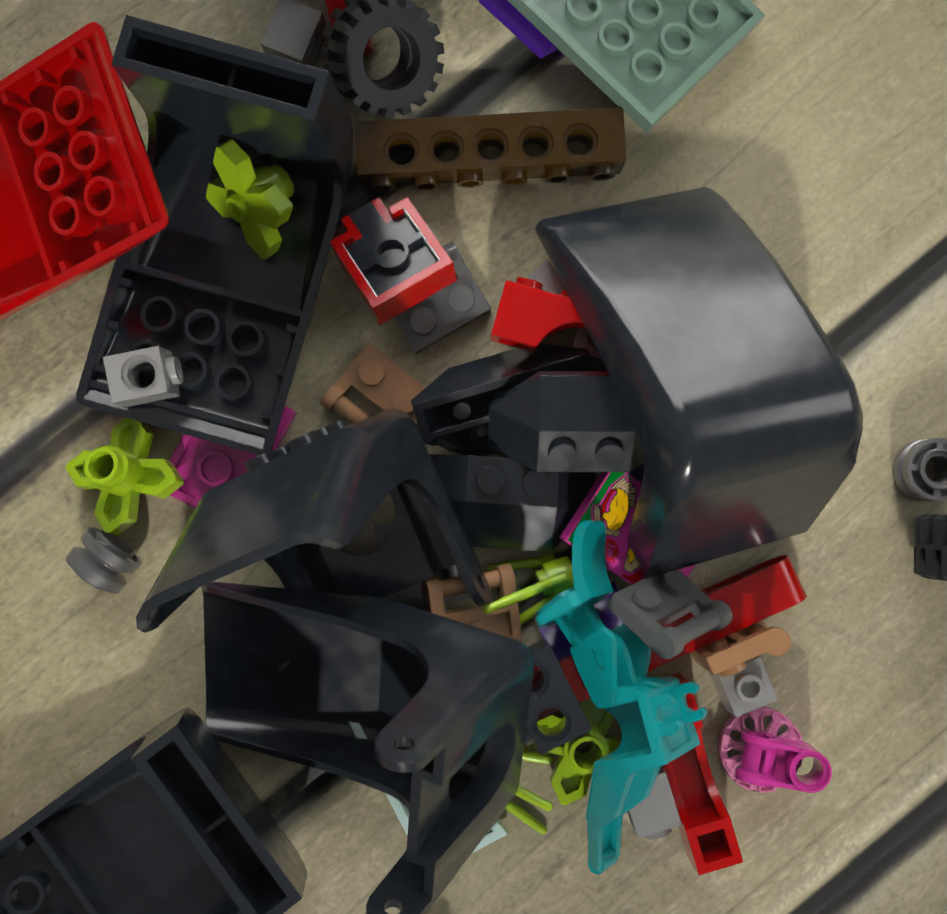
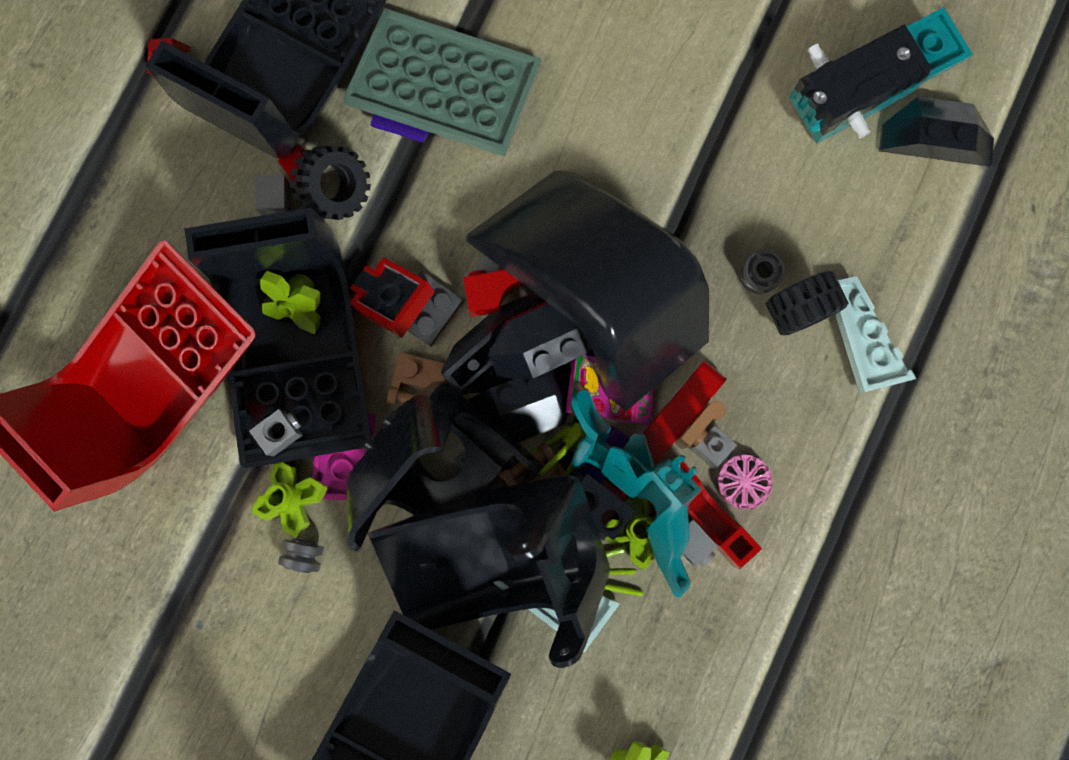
camera: 25 degrees left, 5 degrees down
dark brown brick [355,107,626,193] -> none
dark grey plate [607,570,733,659] -> none
dark pink piece [735,730,832,793] -> none

